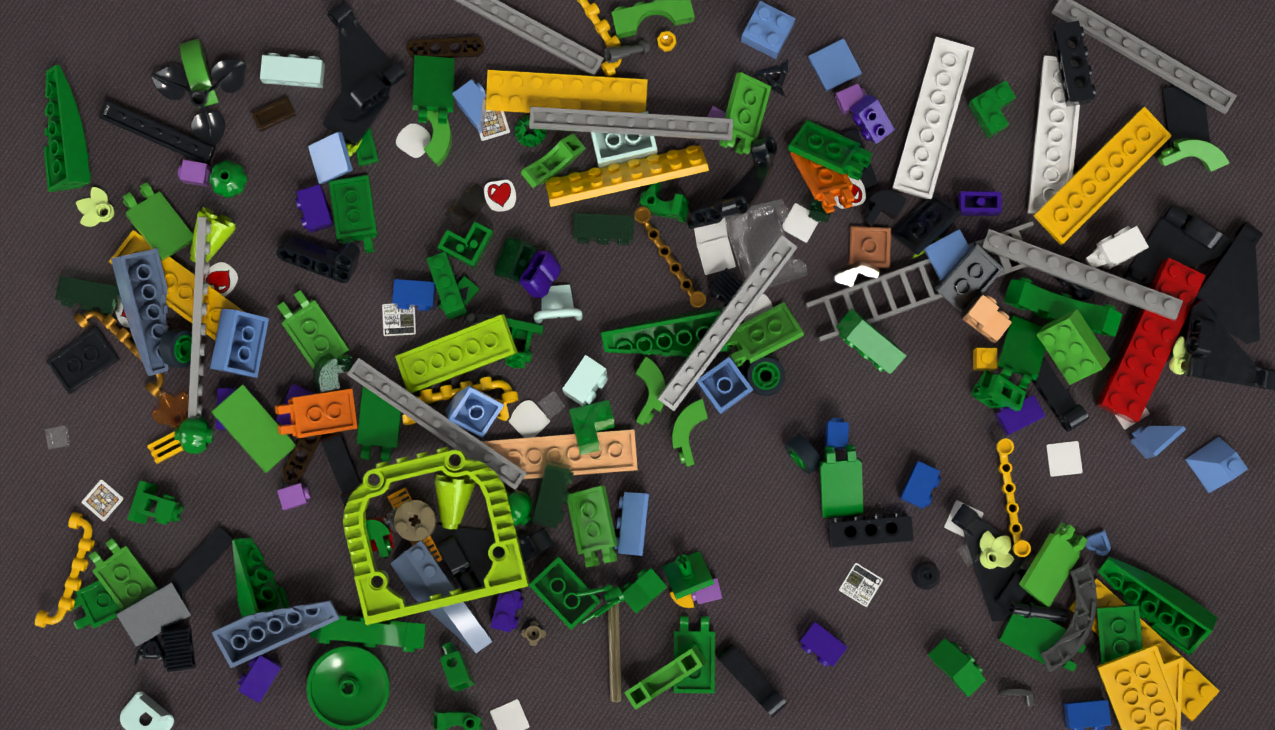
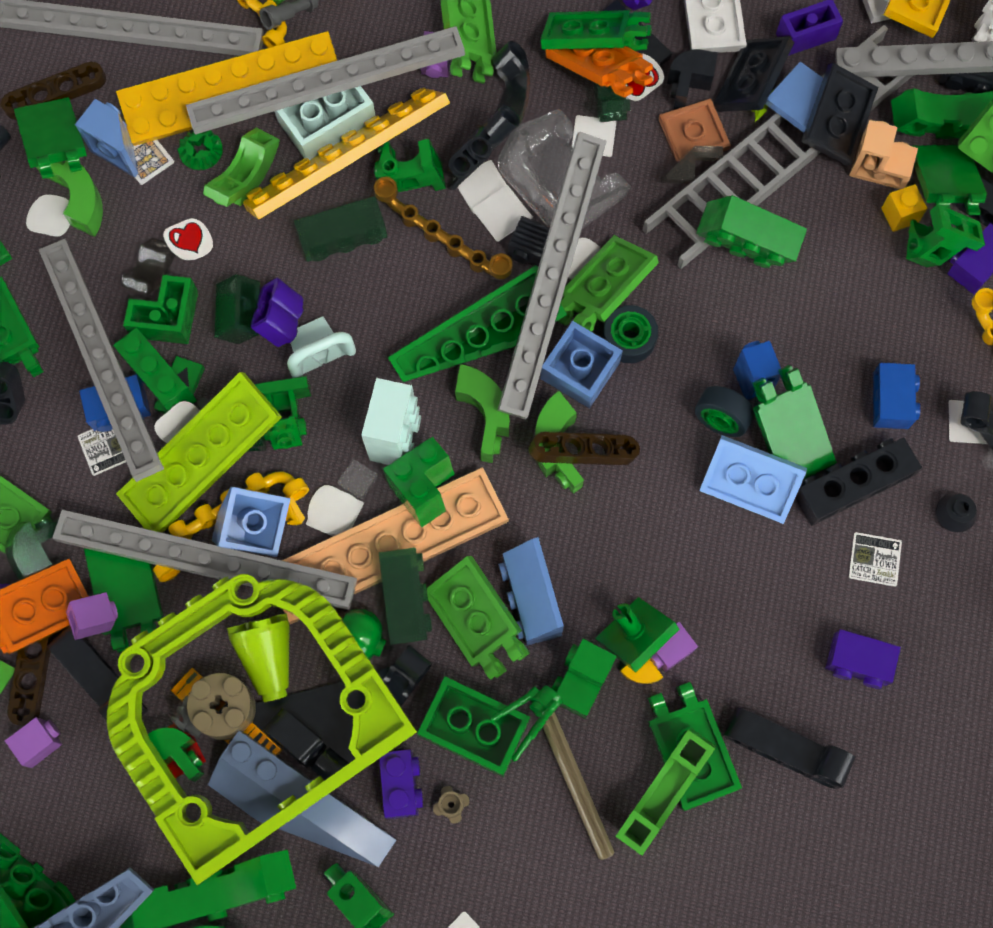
camera: 20 degrees left, 10 degrees down
none -> light grey plate [39,239,164,482]
none -> medium lavender brick [66,592,118,640]
none -> white sticker [154,401,200,443]
none -> dark brown beam [529,432,640,465]
none -> light blue plate [700,435,807,524]

